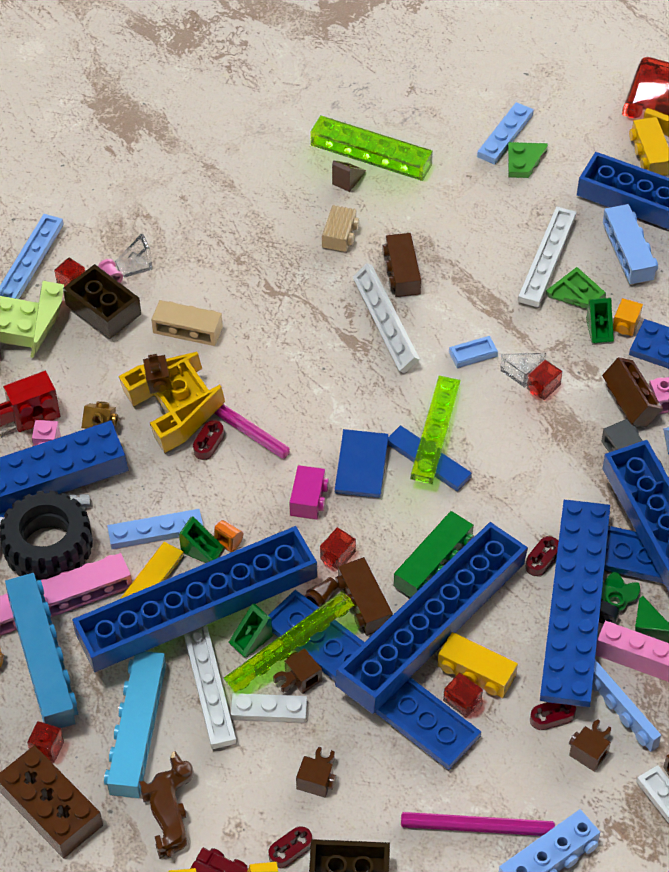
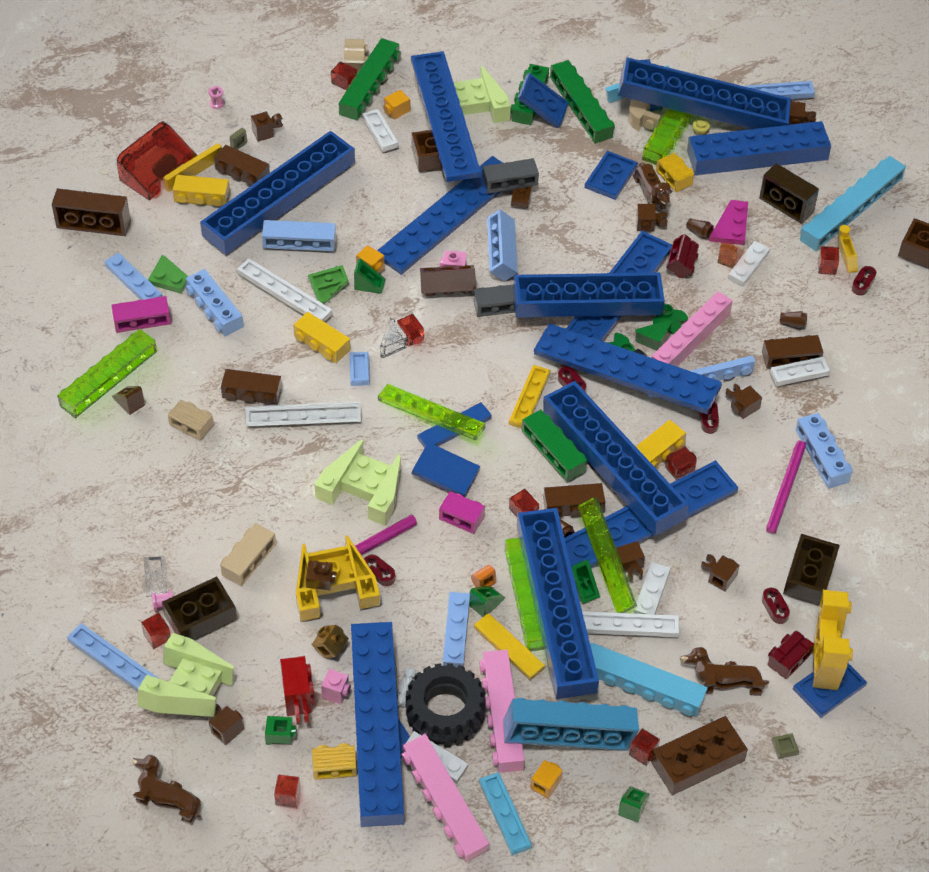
camera: 75 degrees left, 0 degrees up
none -> reddish brown brick [51,188,131,237]
none -> dark pink brick [111,296,171,333]
none -> light blue brick [185,269,244,337]
none -> yellow brick [293,312,351,364]
none -> yellowish green wedge [315,440,401,526]
none -> yellow tile [509,365,551,428]

